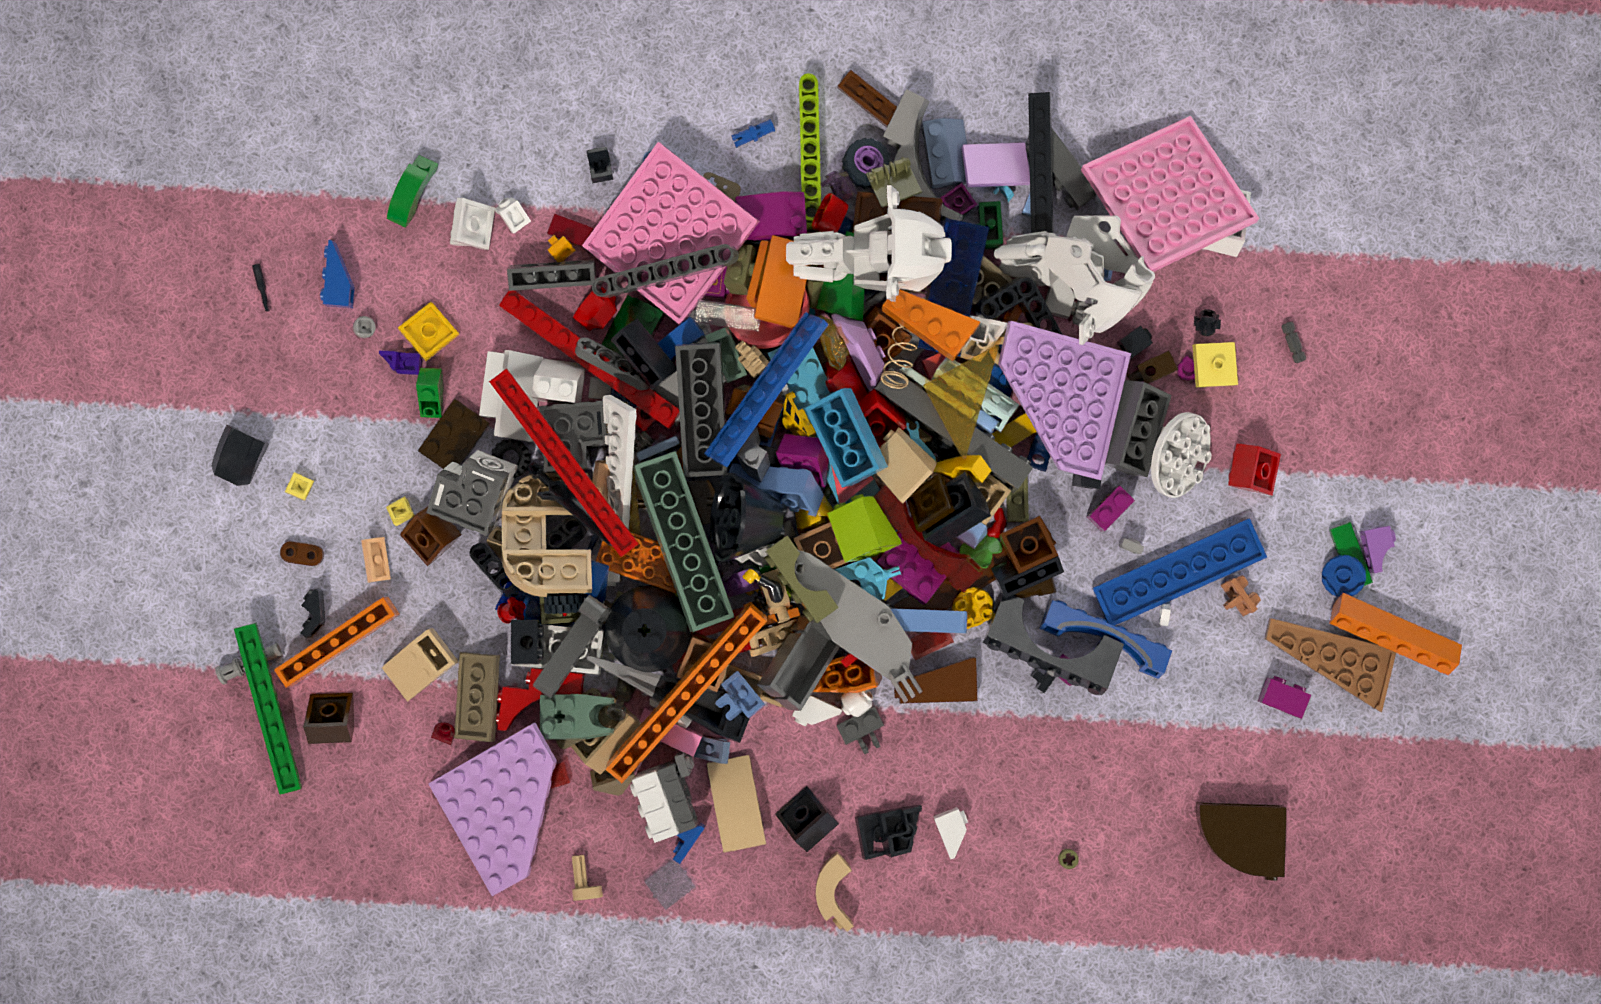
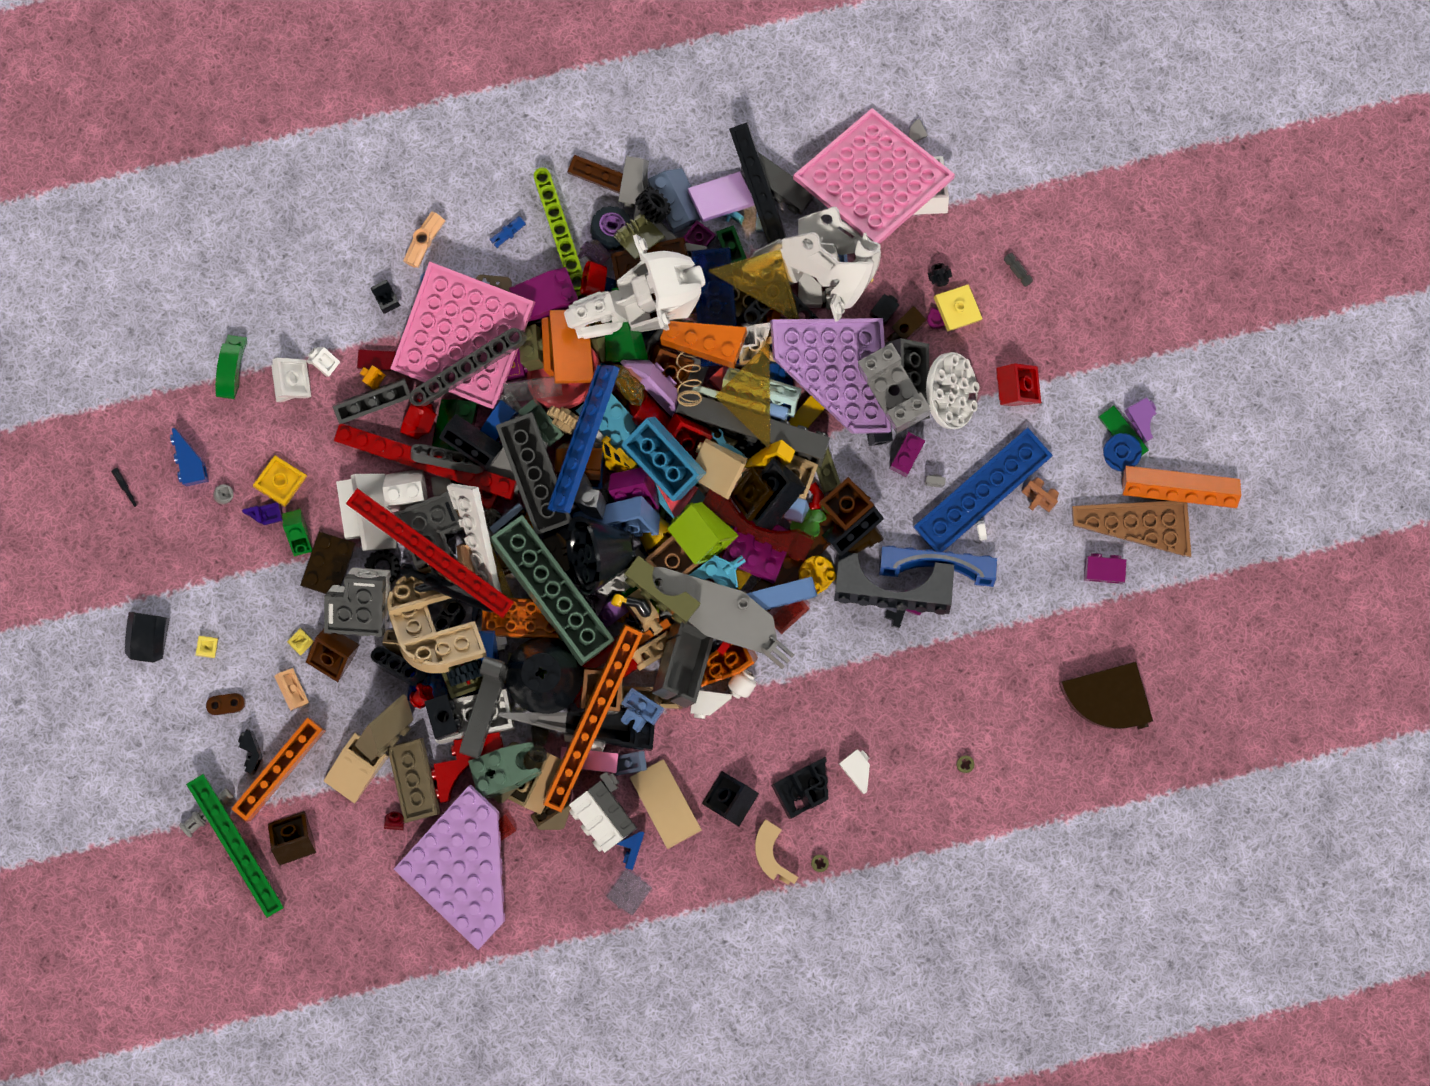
camera: 20 degrees left, 5 degrees down
tan piece [572,855,603,901] -> none
dark grey hinge [836,706,884,755] -> none
reddish brown slope [894,657,978,704] -> none
dark blue bracket [1027,433,1050,472] -> none
none -> dark tan slope [355,694,414,761]
none -> light nougat piece [403,211,446,268]
none -> black tyre [635,187,671,224]
none -> clear yellow tile [709,249,799,319]
none -> olive bush [811,855,829,872]
none -> light grey plate [858,343,931,434]
none -> light grey tile [909,119,928,142]

